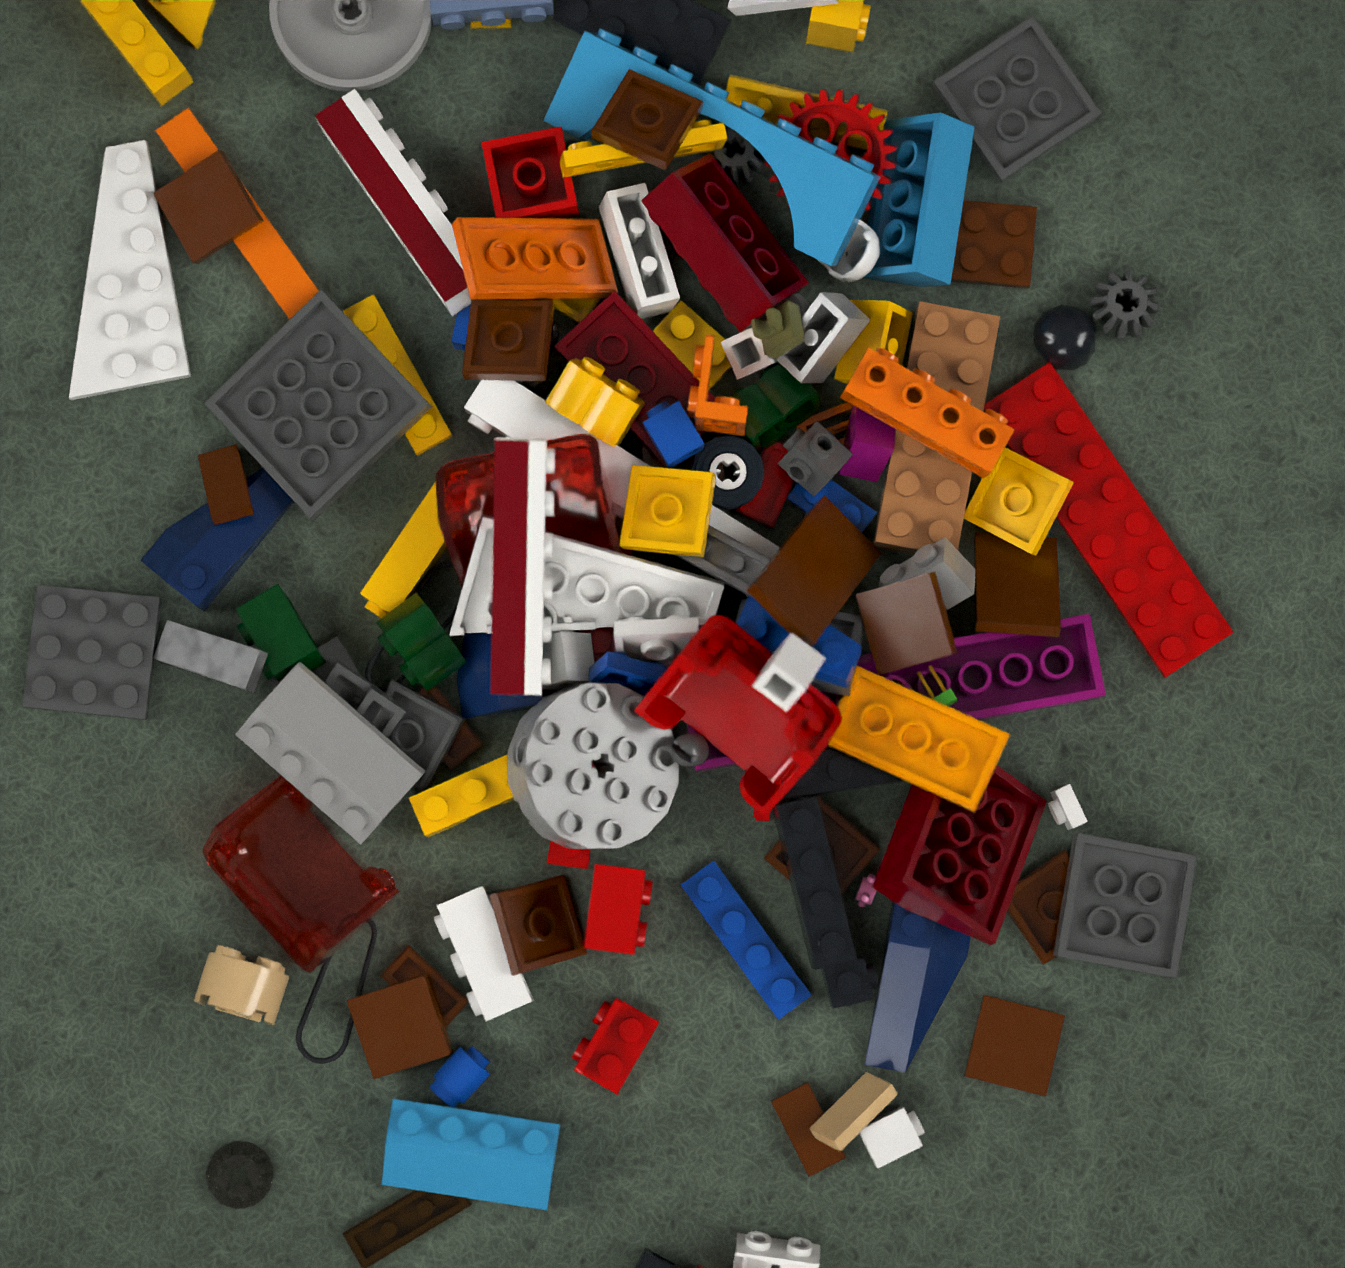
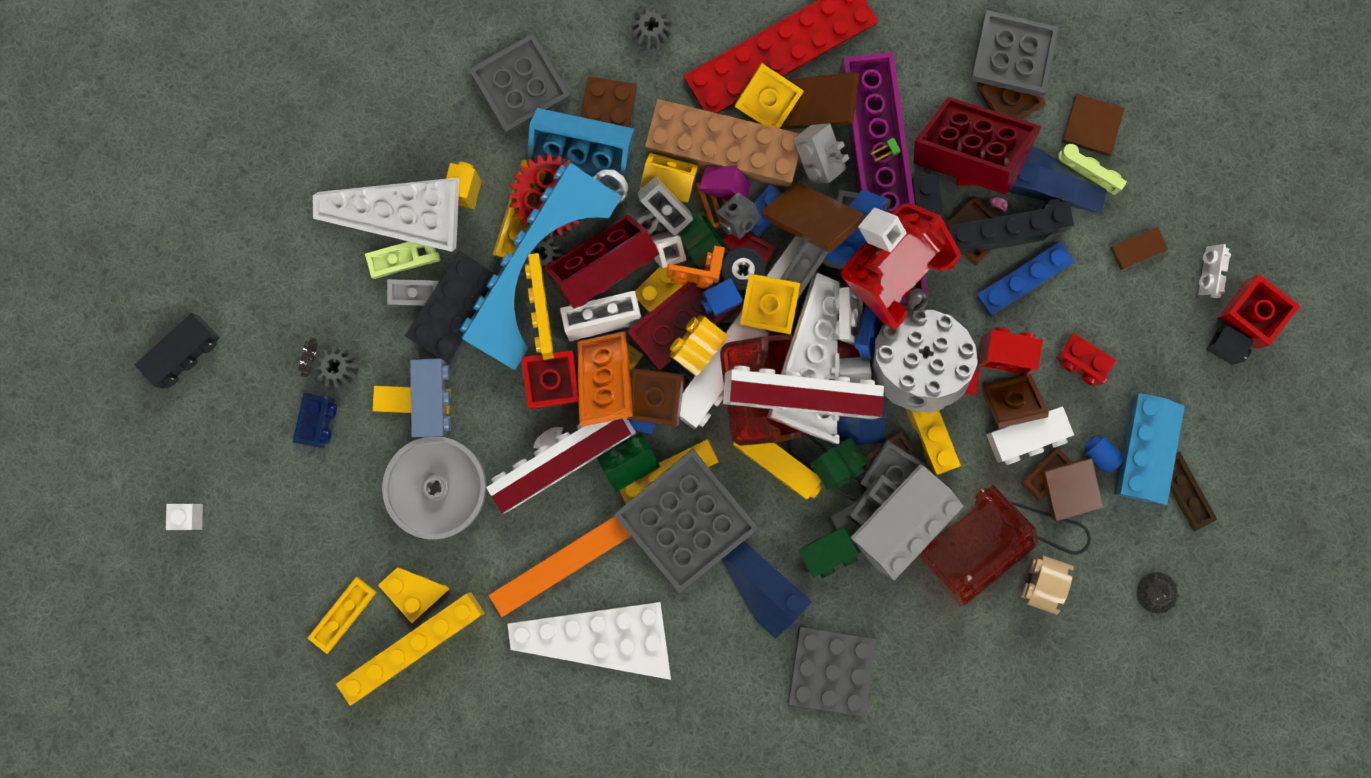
camera: 85 degrees left, 0 degrees up
reddish brown tile [153,150,263,264] -> none
flat silver tile [153,620,268,693] -> none
reddish brown tile [198,444,255,525] -> none
reddish brown tile [591,69,703,170] -> none
olive tile [751,300,805,359] -> none
tan tile [809,1072,897,1151] -> none
light orange tile [827,665,1010,812] -> none
orange brick [840,347,1015,478] -> none
reddish brown tile [856,572,958,675] -> none
white brick [859,1106,925,1168] -> none
black hair [1033,305,1095,371] -> none
white plate [1048,784,1088,830] -> none
none -> white tile [533,427,563,449]
none -> dark green brick [597,433,660,492]
none -> yellowish green plate [1058,144,1127,195]

